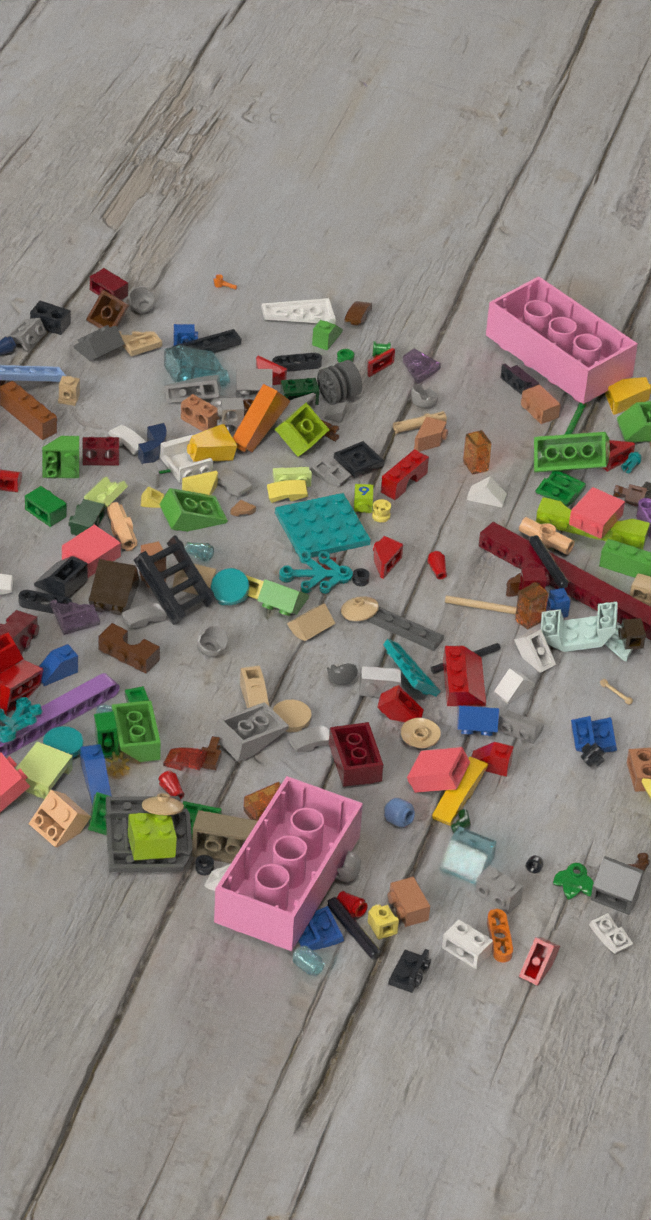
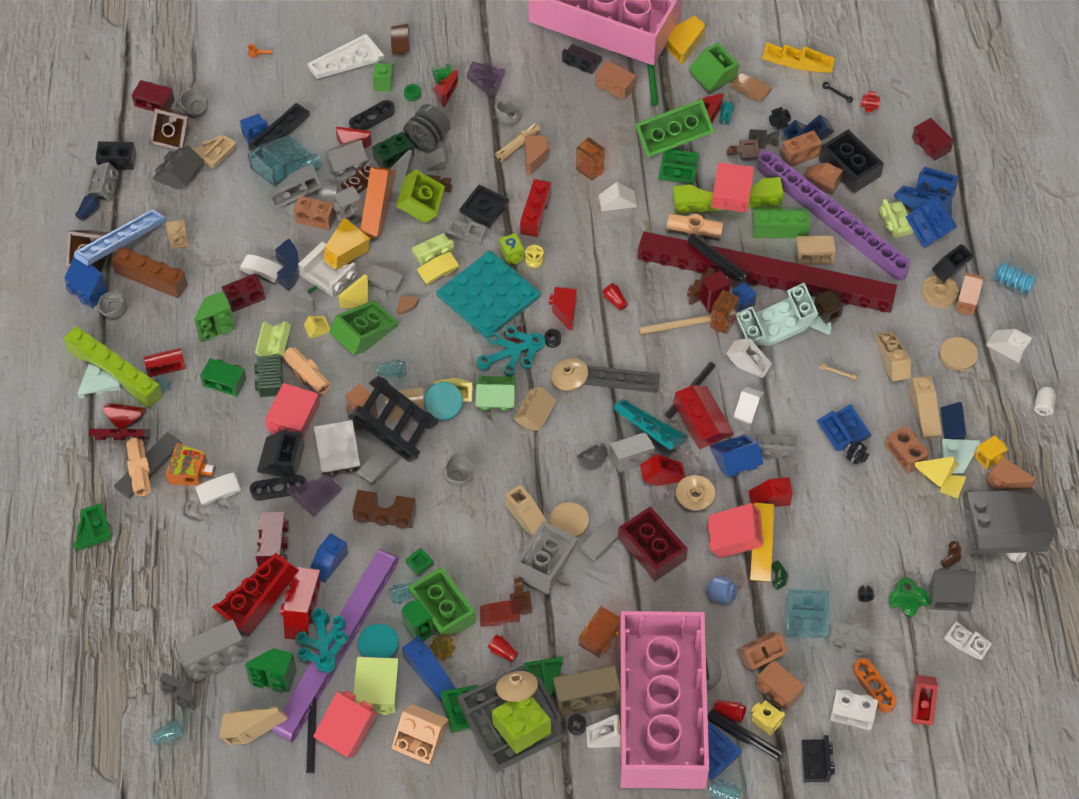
camera: 20 degrees left, 15 degrees up
none -> nougat brick [737,631,788,670]

